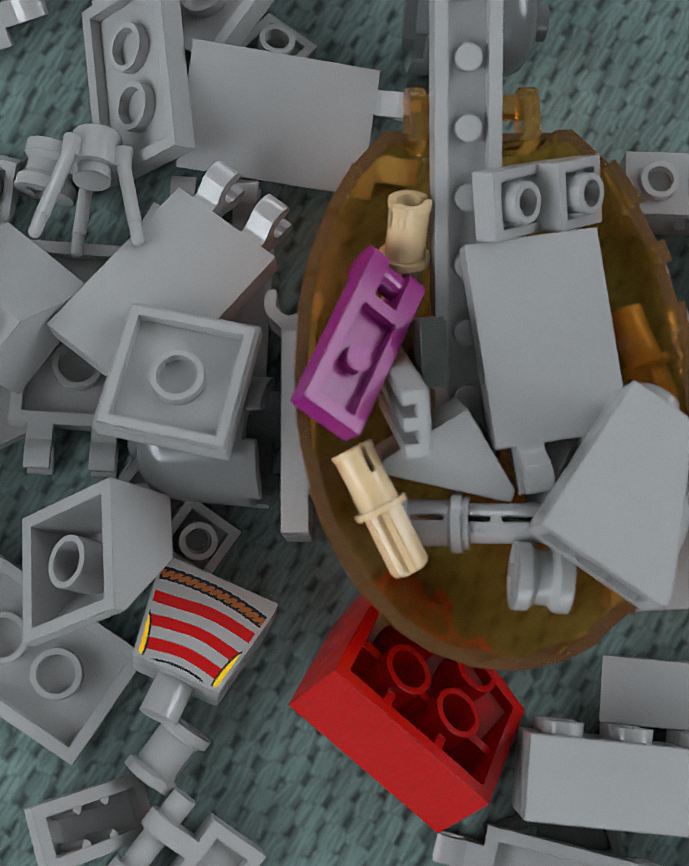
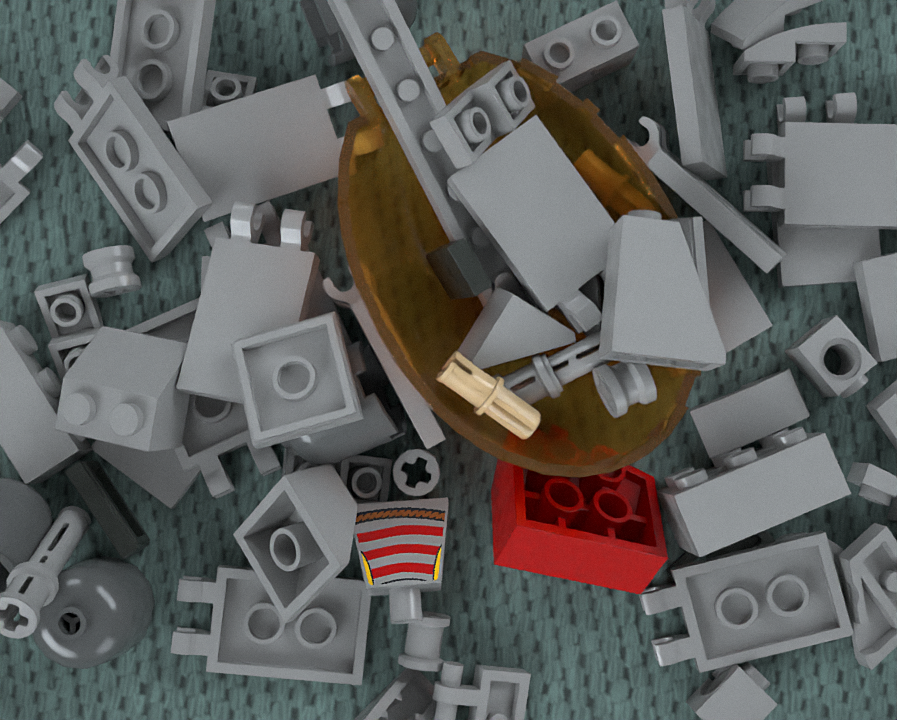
camera: 35 degrees left, 5 degrees up
light grey plant [28,123,145,259] -> none
magenta plate [289,245,425,441] -> none
light grey tile [378,346,433,459] -> none
tan axle [379,190,432,314] -> none
none -> light grey bush [393,448,440,496]

